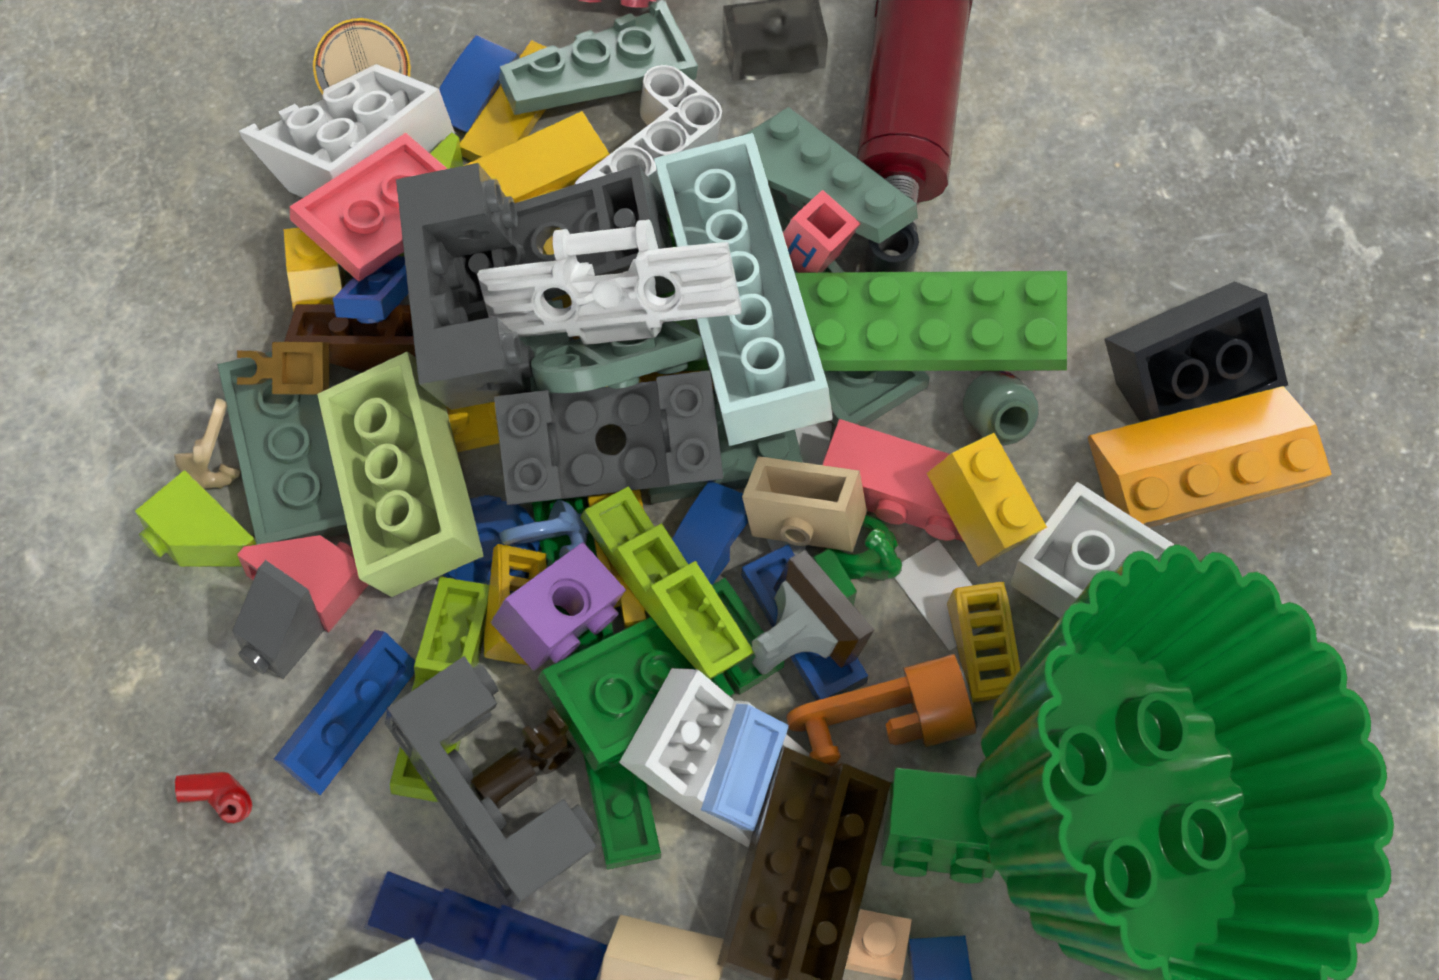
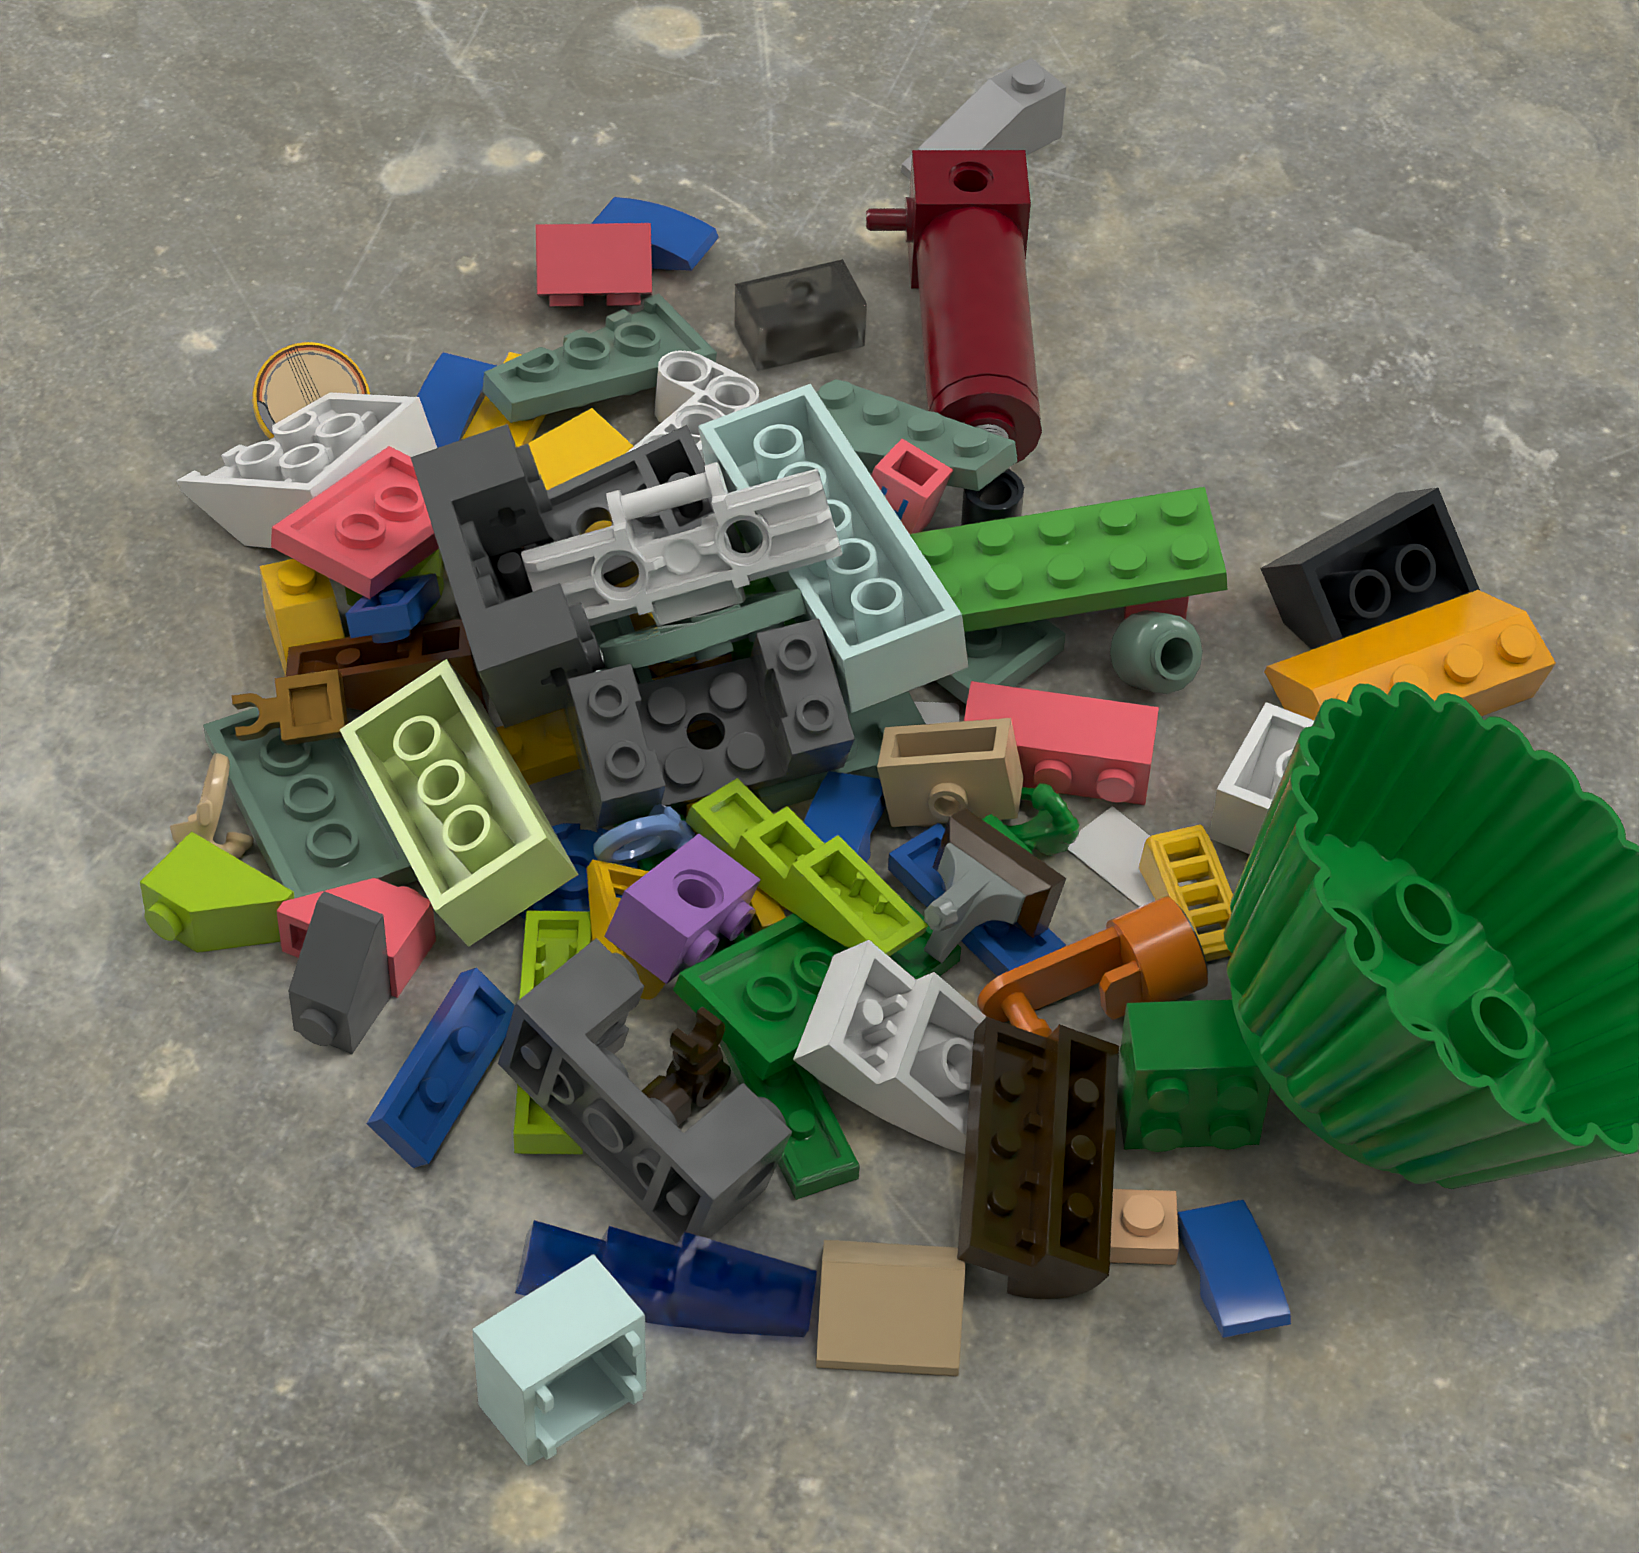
camera: 10 degrees left, 15 degrees down
red arm [175,772,252,824] -> none
light blue tile [701,704,789,831] -> none
yellow brick [926,433,1047,567] -> none

